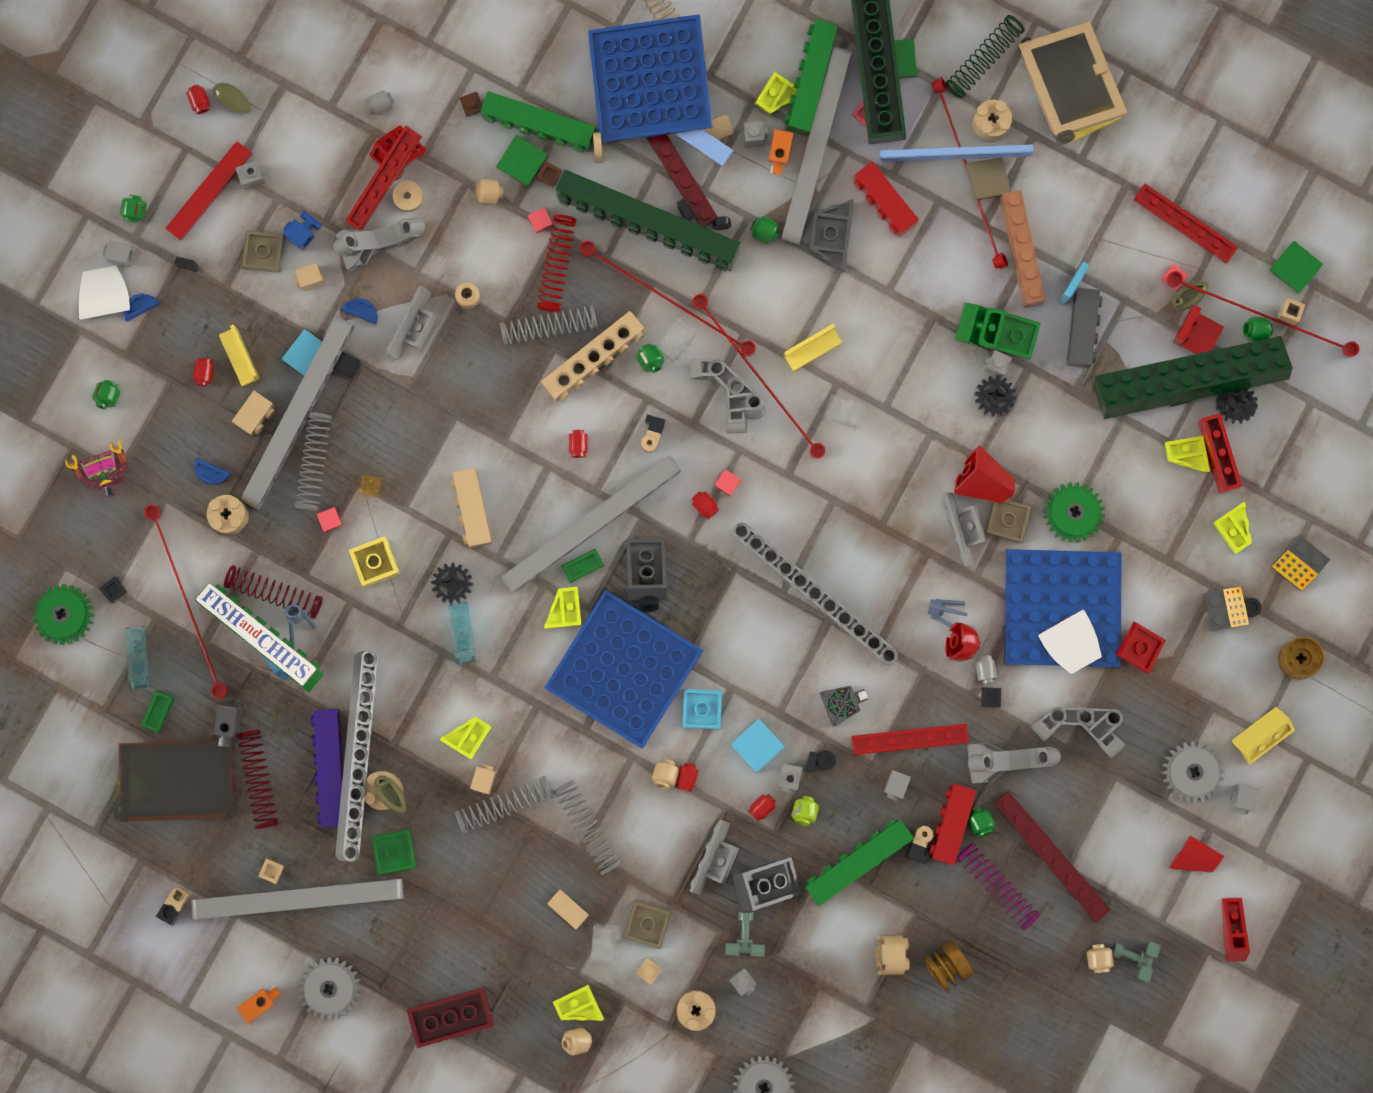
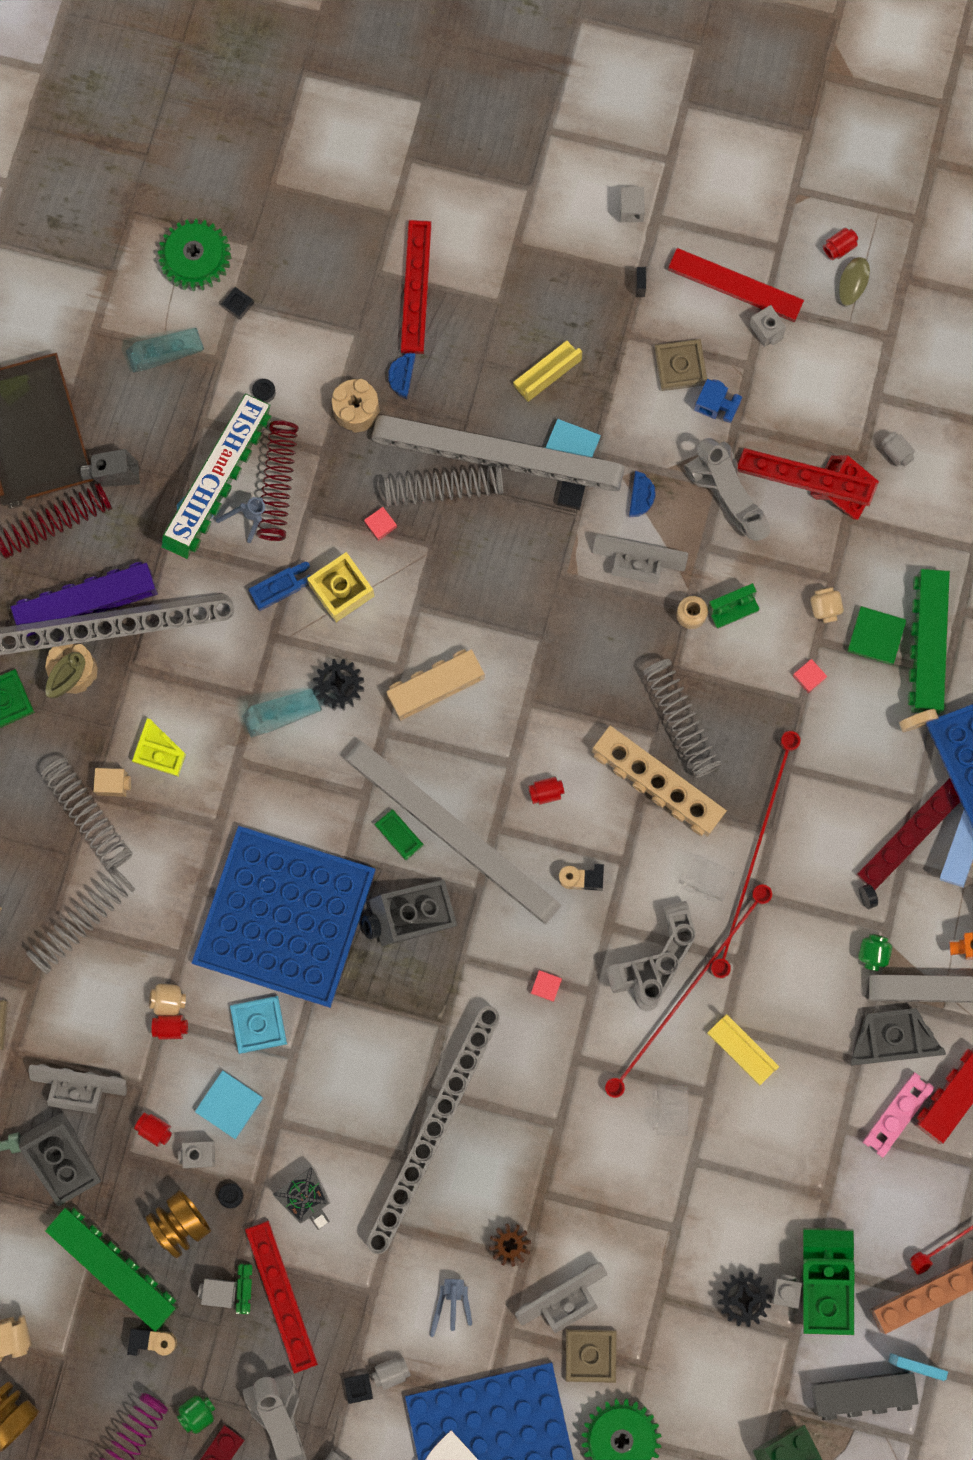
camera: 80 degrees right, 5 degrees down
torso [65,440,128,498] -> none
white sticker [79,266,130,320] -> none
green head [92,380,120,410] -> none
green head [120,194,147,223] -> none
blue tile [124,293,161,322] -> none
green tile [141,690,175,733] -> none
red piece [144,505,228,699] -> none
red brick [192,358,214,387] -> none
tan brick [232,391,276,437] -> none
tan brick [294,262,325,291] -> none
clear yellow plate [359,475,382,497] -> none
tan piece [392,181,423,212] -> none
reddish brown plate [460,91,482,117] -> none
reddish brown plate [537,162,563,188] -> none
red piece [537,214,577,312] -> none
neon yellow wing [544,587,582,629] -> none
dark green brick [556,169,741,272] -> none
green head [637,344,665,373] -> none
black tile [677,199,693,221] -> none
red brick [692,491,719,520] -> none
lime head [792,796,819,826] -> none
black tile [804,751,818,772] -> none
red brick [929,784,977,865] -> none
red cylinder [945,622,981,662] -> none
red slope [954,446,1015,503] -> none
none -> pearl gold wheel [145,1190,211,1258]
none -> green axle [235,1264,253,1314]
none -> blue hinge [248,561,313,611]
none -> black tile [252,379,276,403]
none -> red tile [401,220,432,354]
none -> reddish brown gear [489,1223,531,1267]
none -> green bracket [708,583,760,629]
none -> bright pink plate [862,1072,935,1158]

